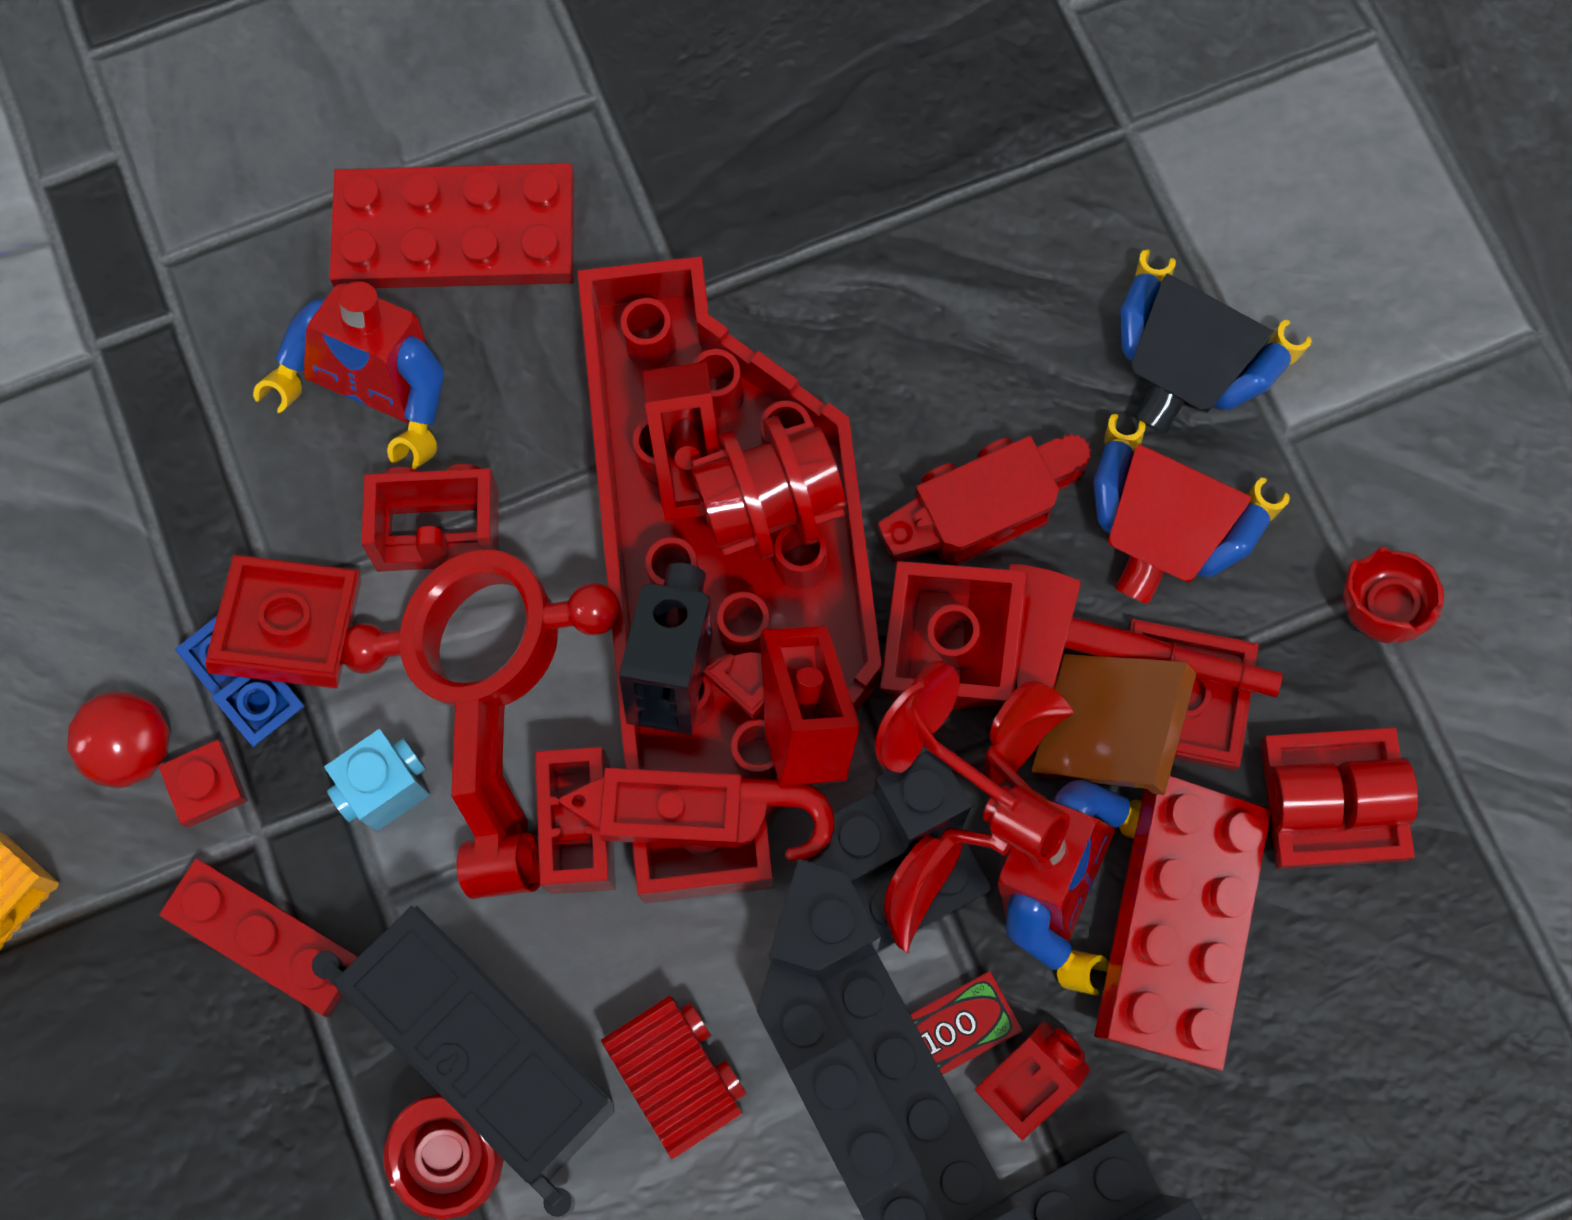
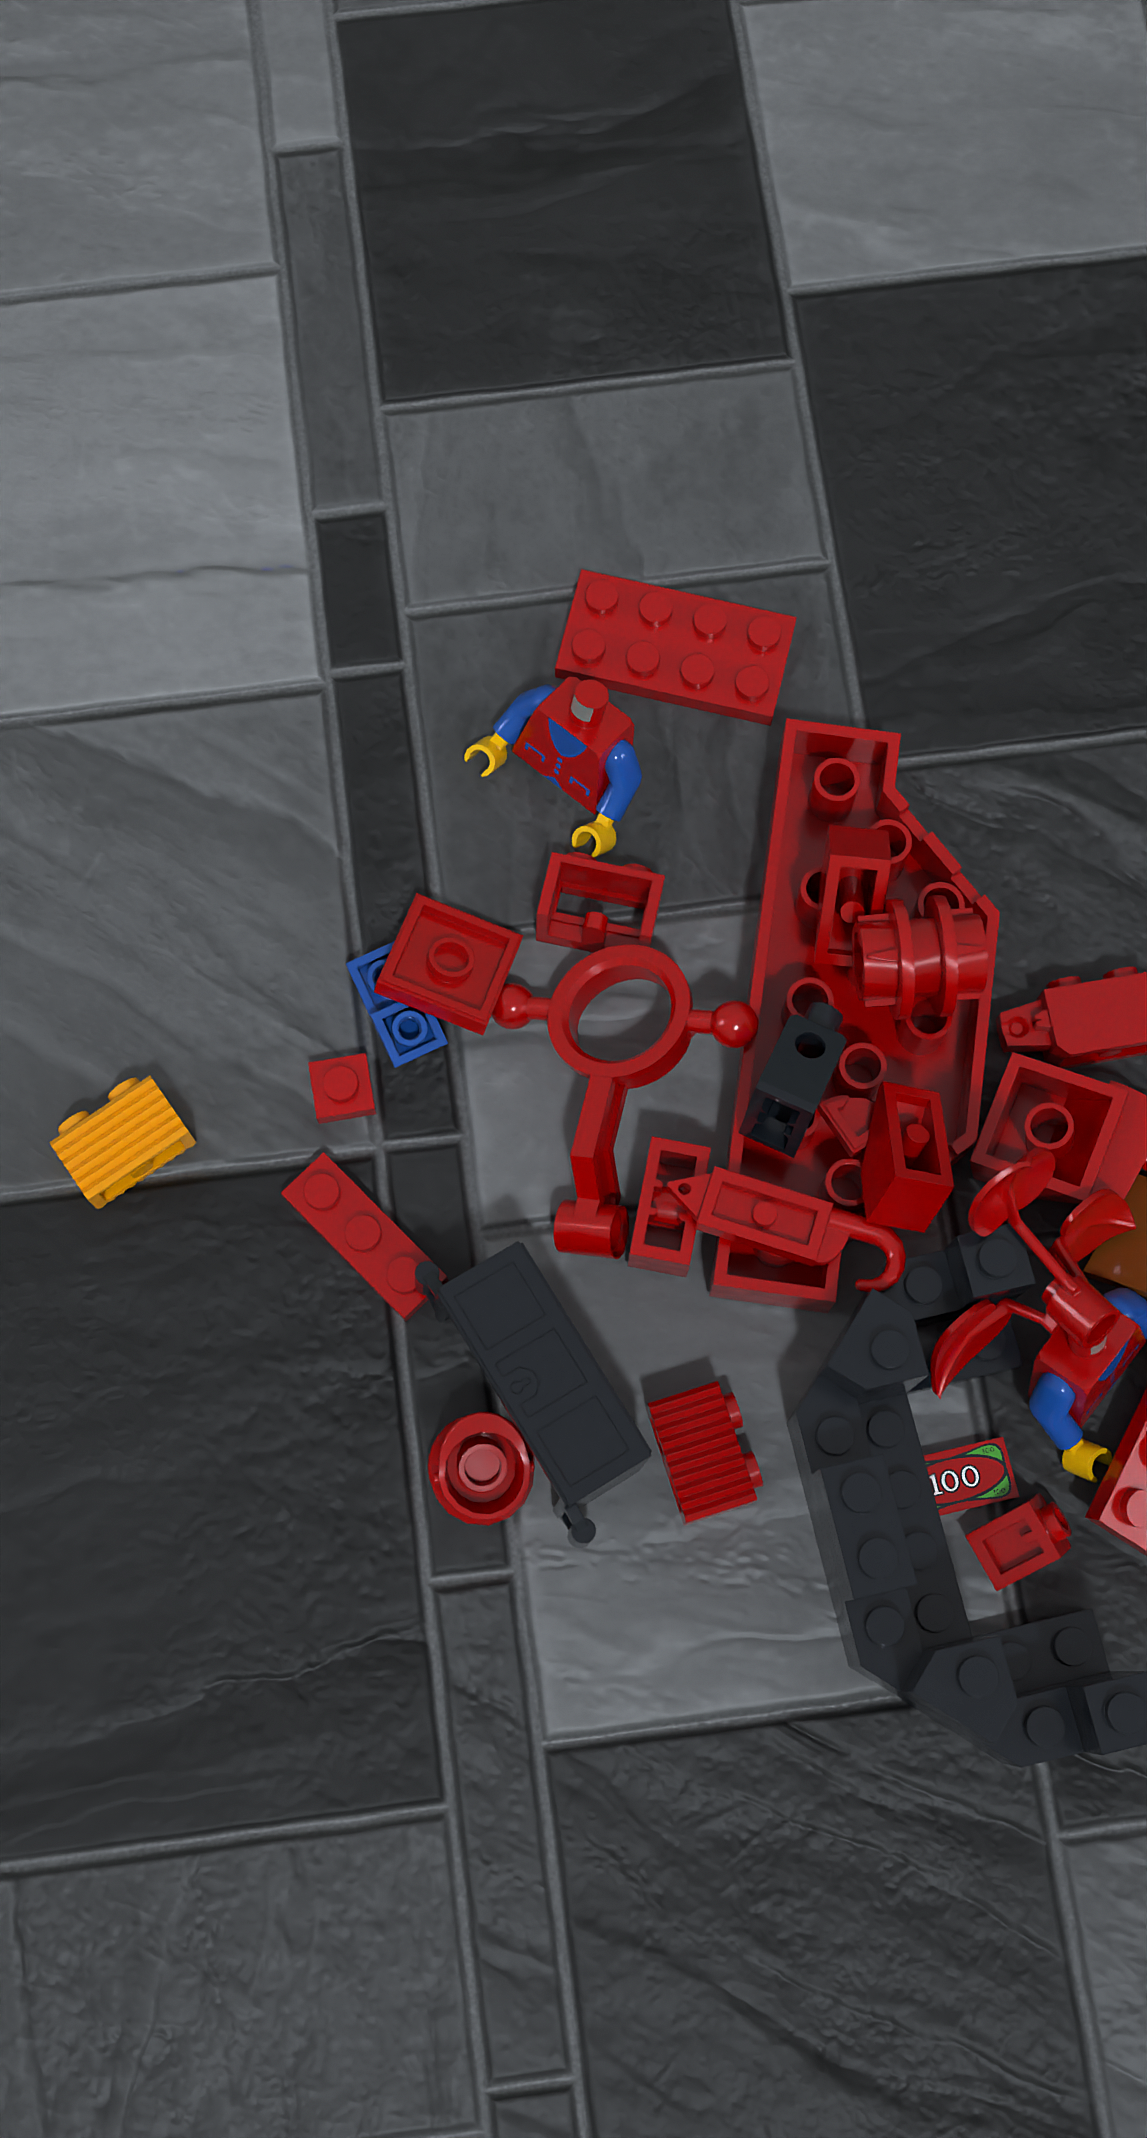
camera: 10 degrees right, 0 degrees up
red hair [67,691,170,788] -> none
medium azure brick [324,728,431,832] -> none

